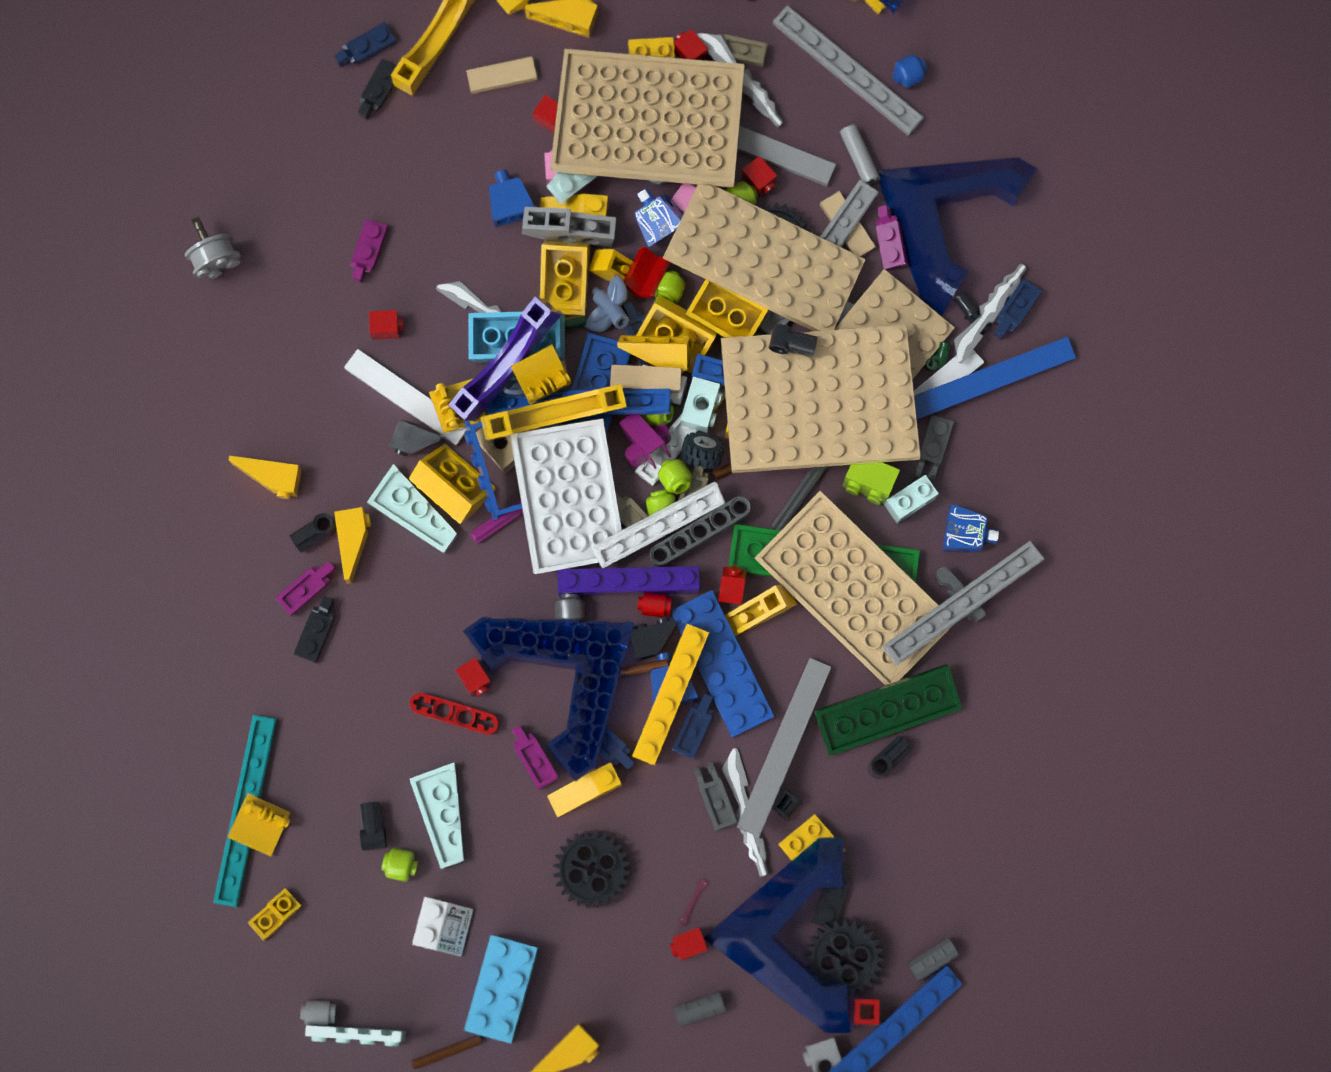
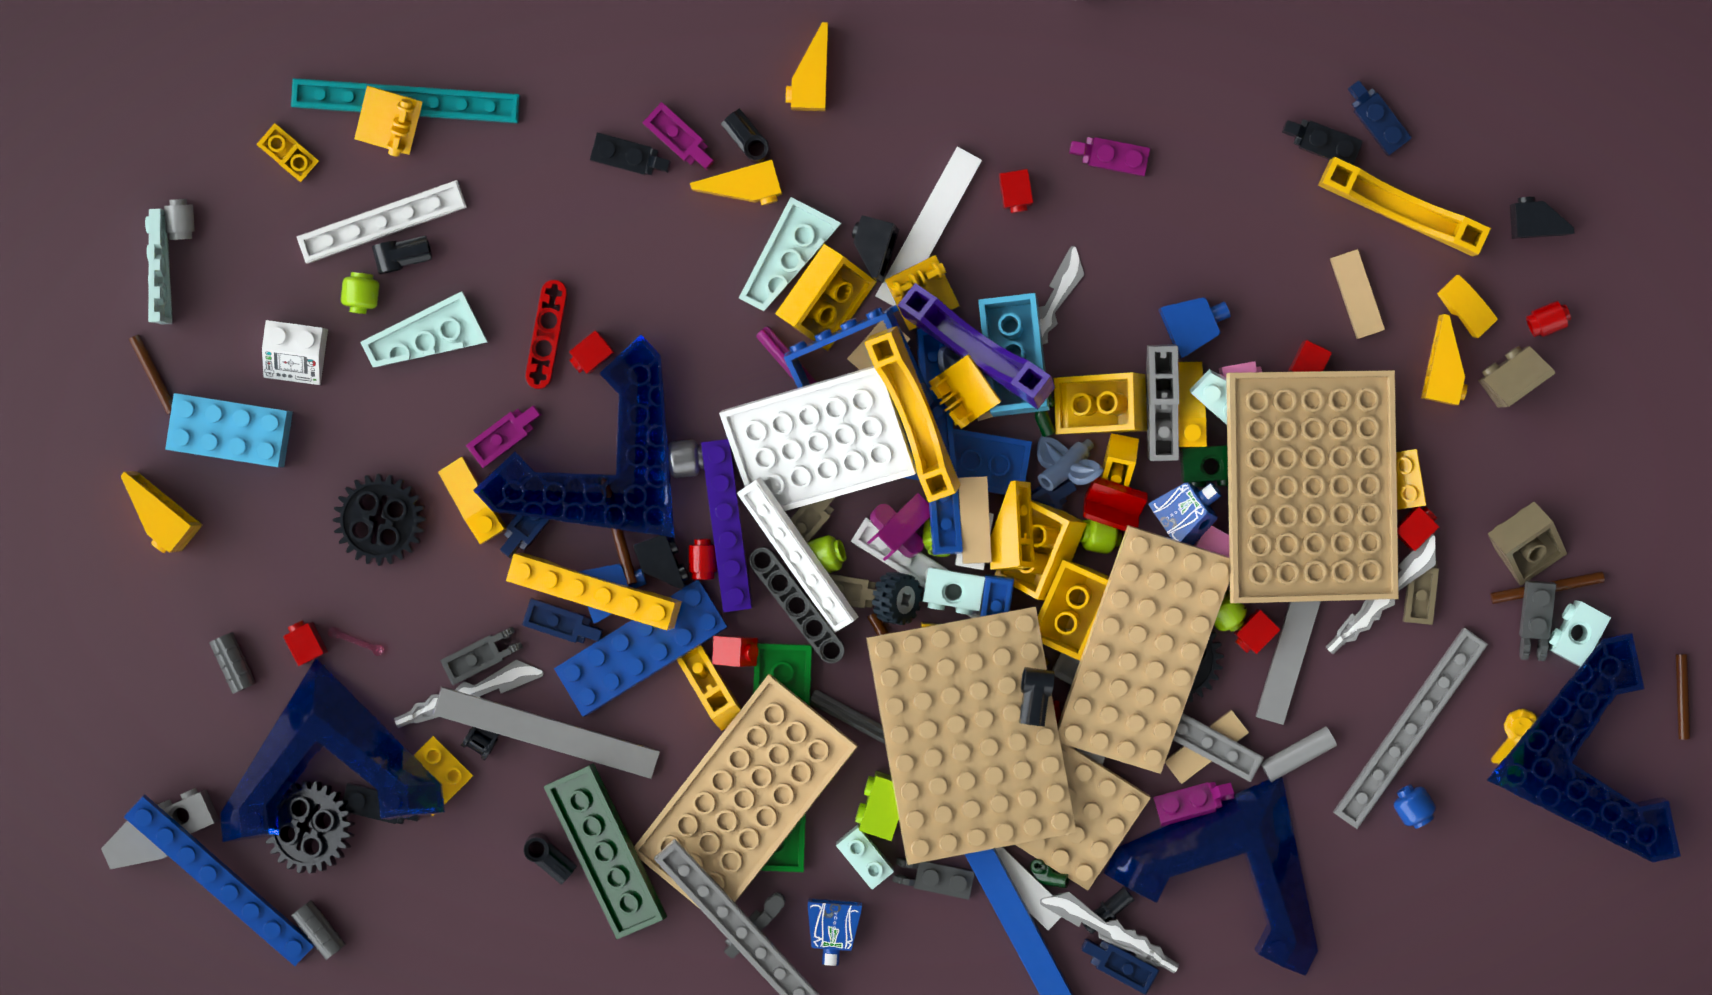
camera: 85 degrees right, 10 degrees up
lime head [658,459,692,494] -> none
red brick [852,999,879,1025] -> none
none -> white tile [297,180,467,264]
none -> dark green brick [1180,445,1228,487]

